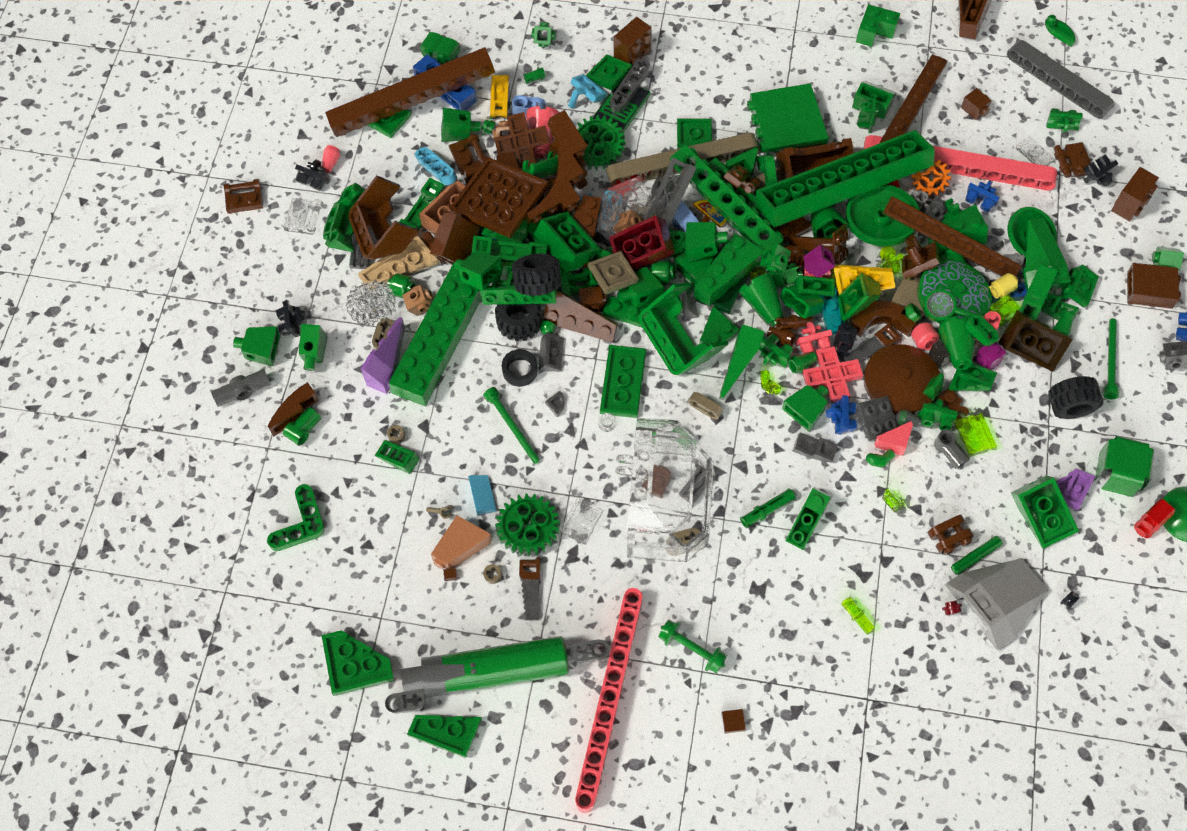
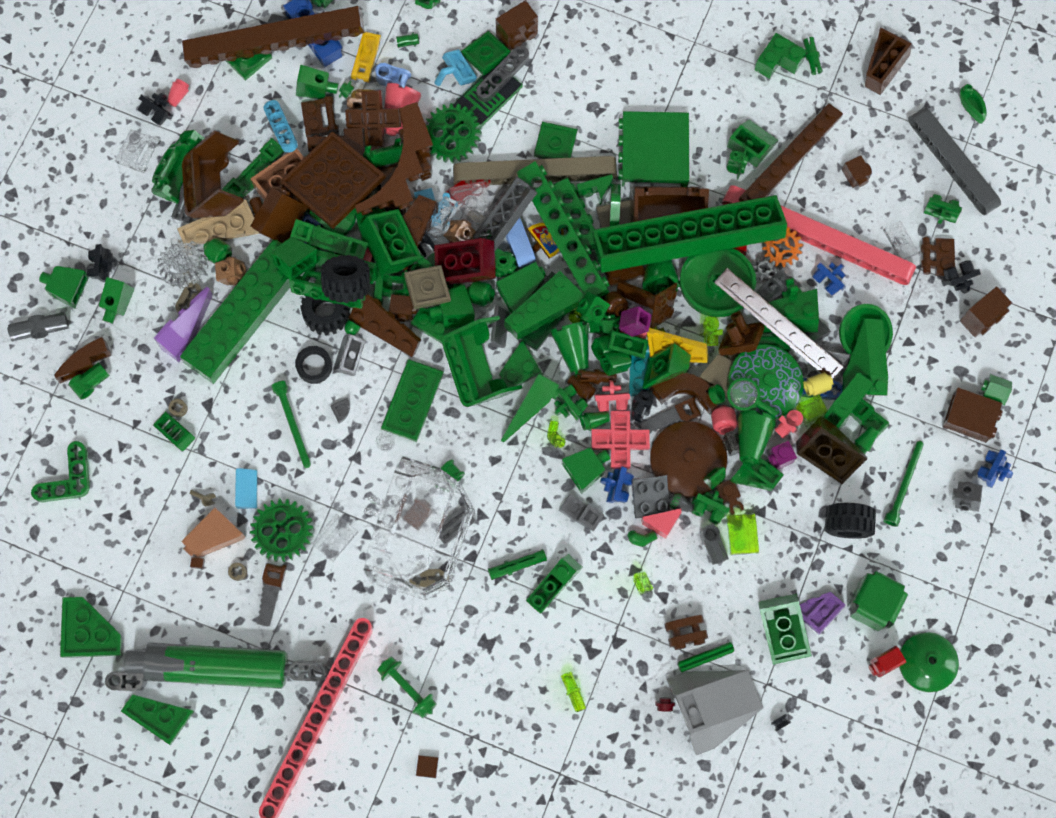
camera: 10 degrees right, 10 degrees up
reddish brown plate [223,179,263,214] -> none
green torso [685,222,729,261] -> none
dark tan beam [688,392,723,420] -> none
reddish brown plate [724,165,760,193] -> none
green beam [965,314,999,346] -> none
green bracket [1060,264,1099,308] -> none
none -> green pin [803,37,823,75]

